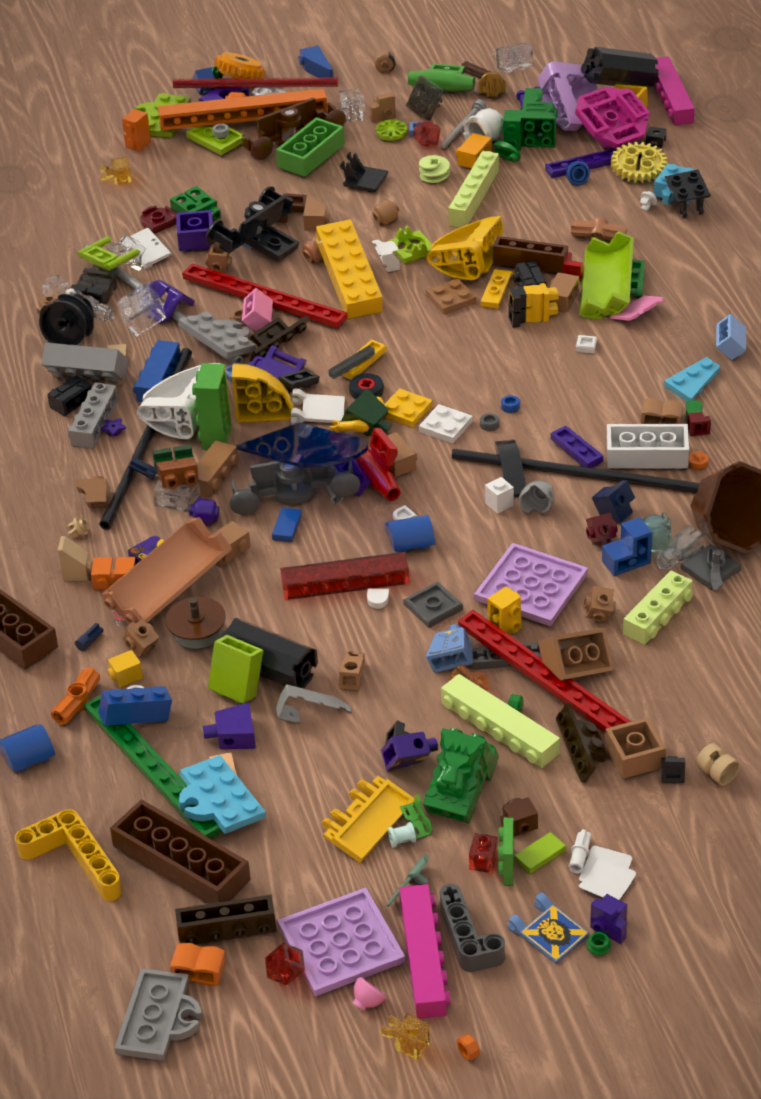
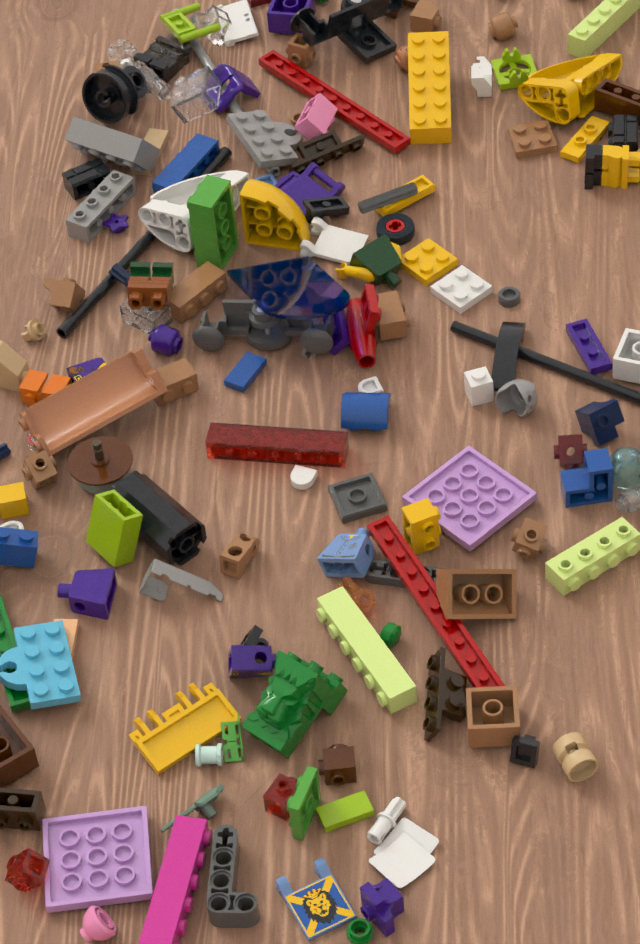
camera: 20 degrees right, 5 degrees up
blue tile [501,395,520,413] -> none

